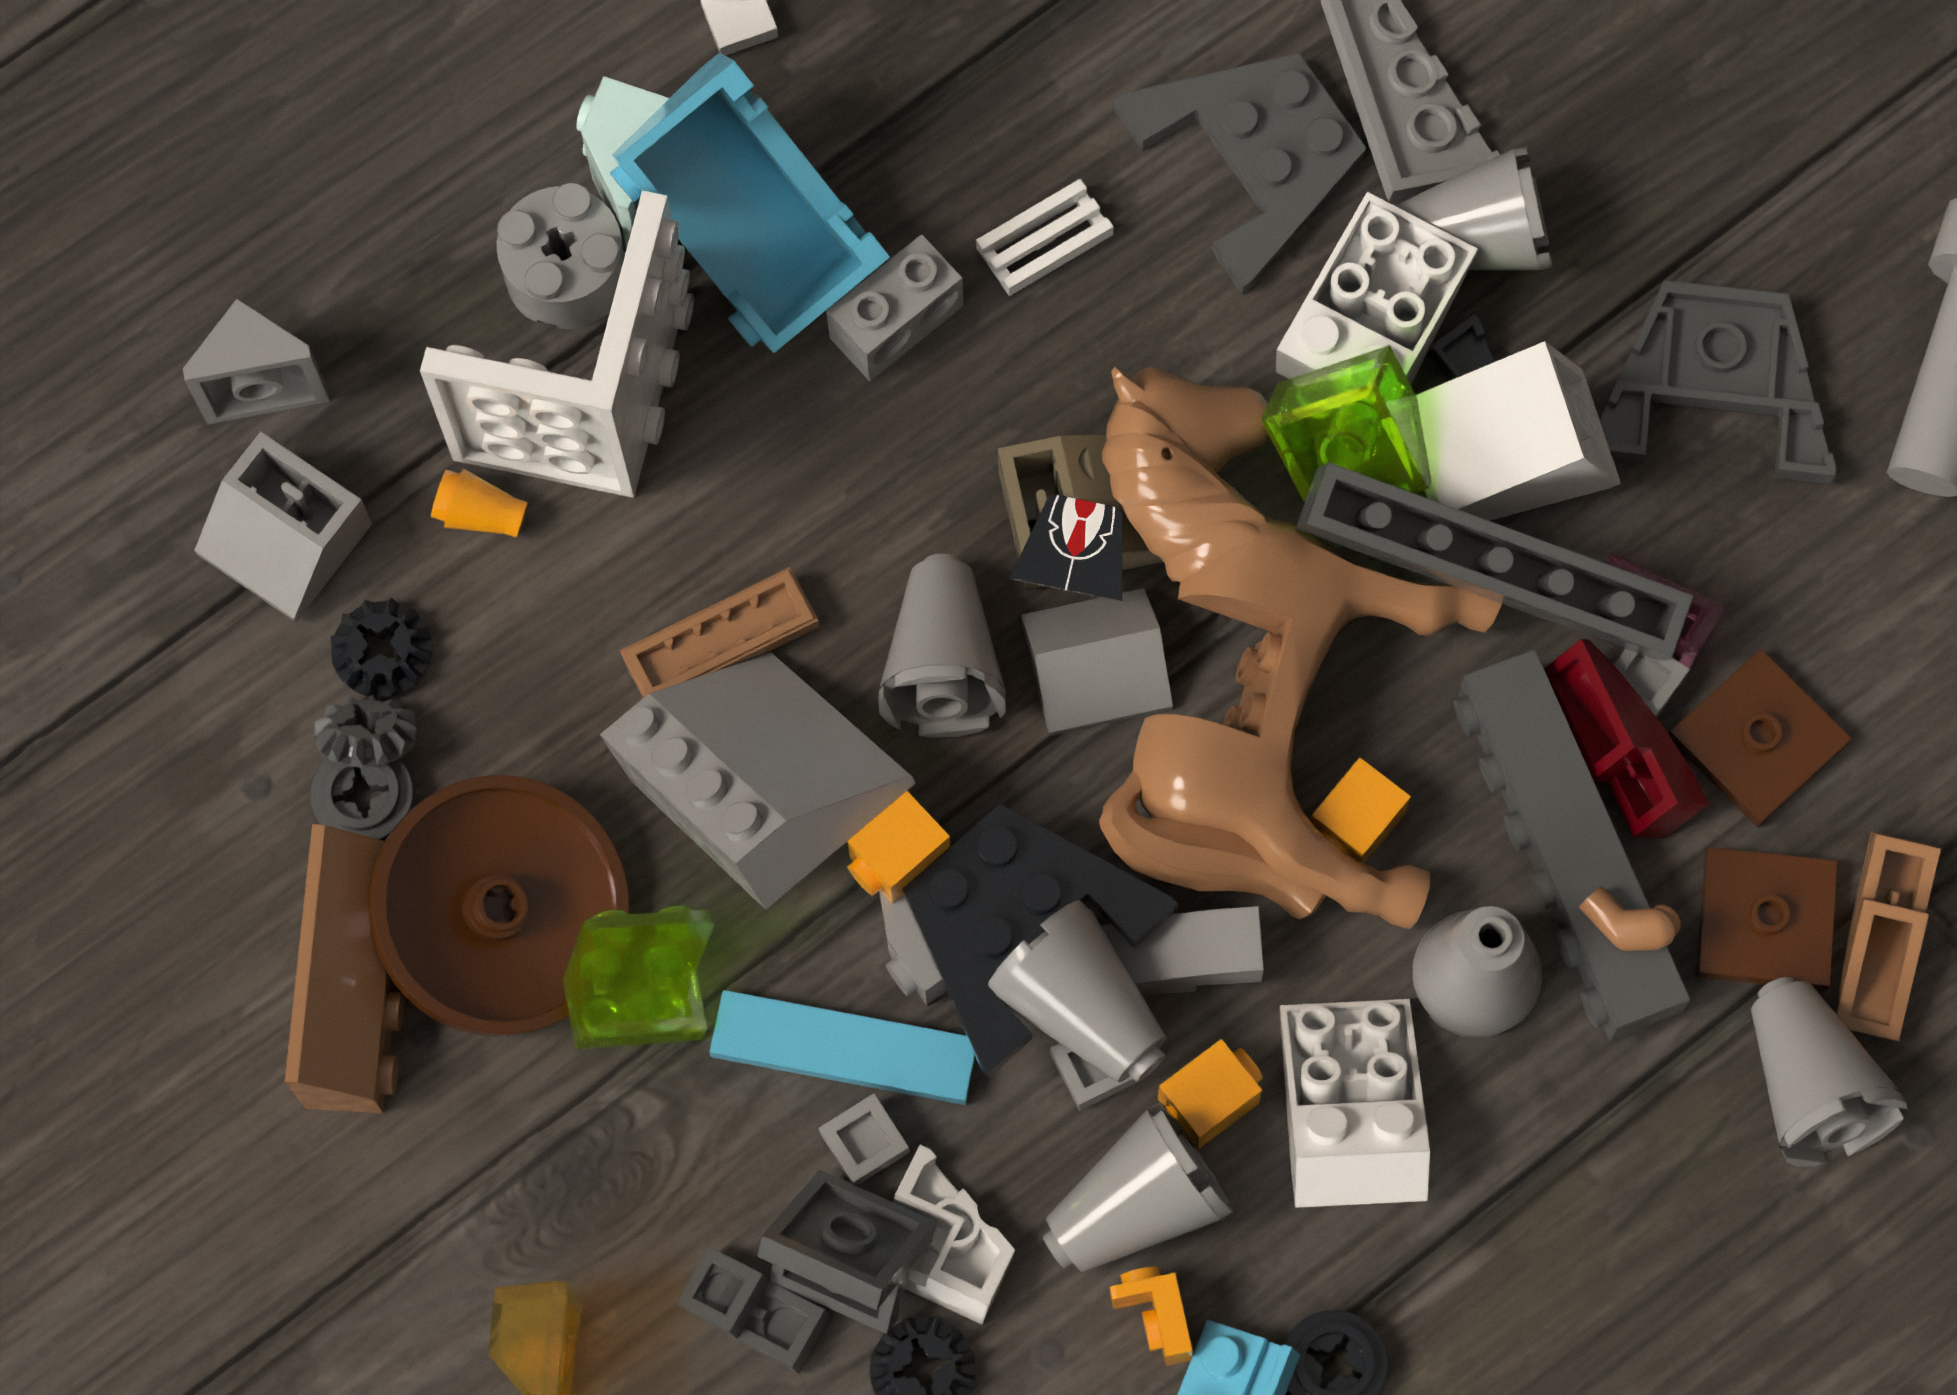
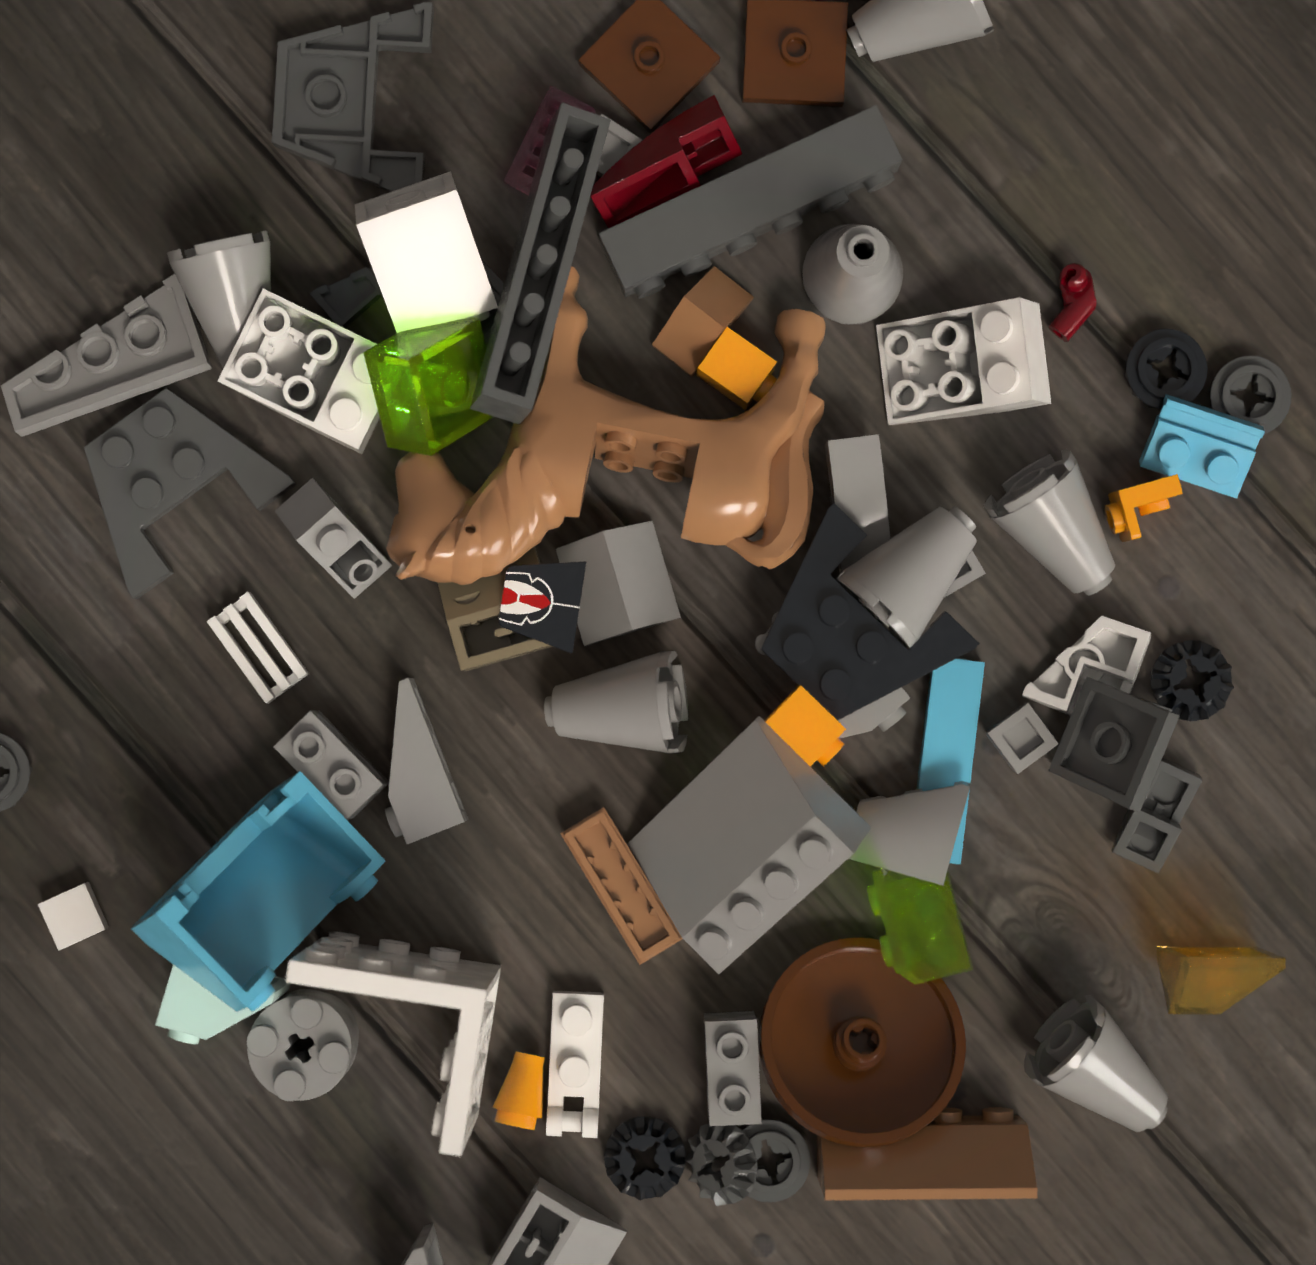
camera: 100 degrees left, 15 degrees up
light orange brick [1158,1039,1263,1149] -> none
medium nougat arm [1579,886,1681,951] -> none
none -> light grey slope [275,478,392,599]
none -> light grey slope [385,678,469,844]
none -> white plate [546,990,604,1138]
none -> medium nougat slope [652,266,754,377]
none -> light grey brick [704,1011,762,1126]
none -> light grey slope [848,781,971,886]
none -> light grey cone [1024,995,1168,1132]
none -> dark red arm [1048,263,1097,342]

